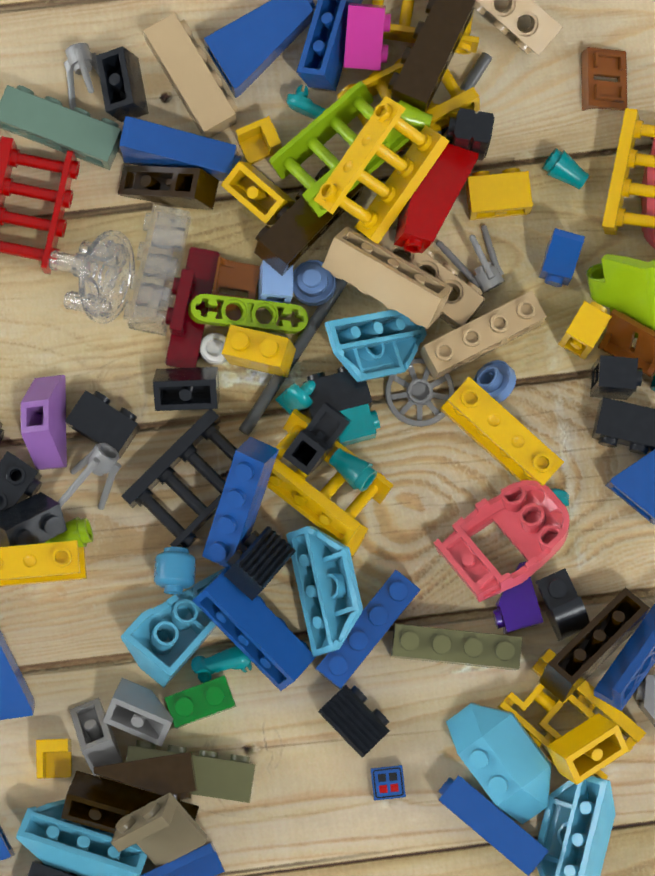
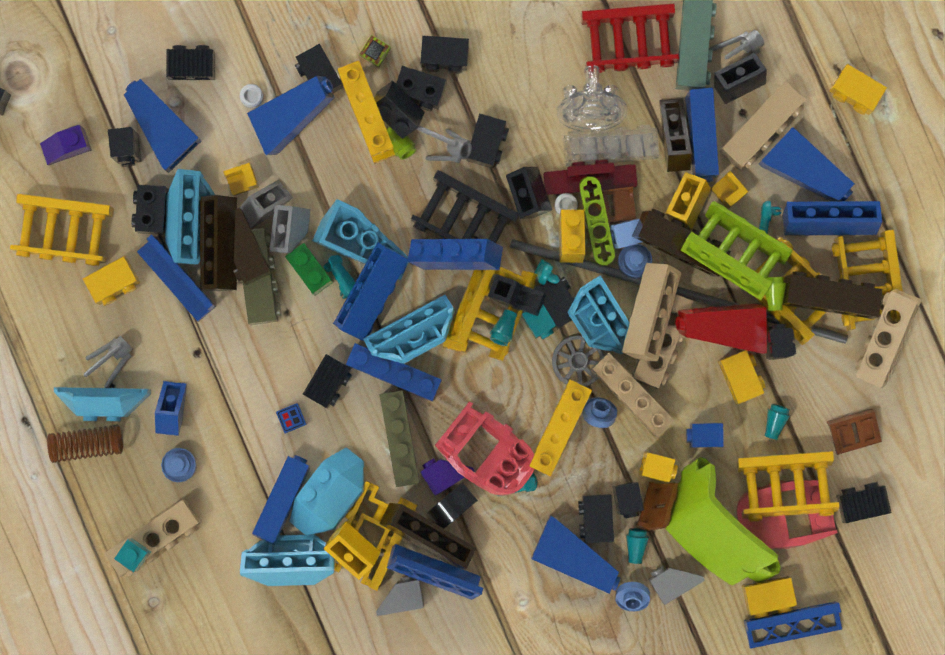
camera: 80 degrees right, 5 degrees up
medium lavender slope [21,375,67,470] -> none
dark tan bracket [111,793,207,867] -> none
dark azure head [154,547,196,595] -> none
black brick [224,526,296,601] -> none
yellow fence [314,95,450,244] -> none
dark pink brick [344,3,391,70] -> none
light grey plant [436,225,504,293] -> none

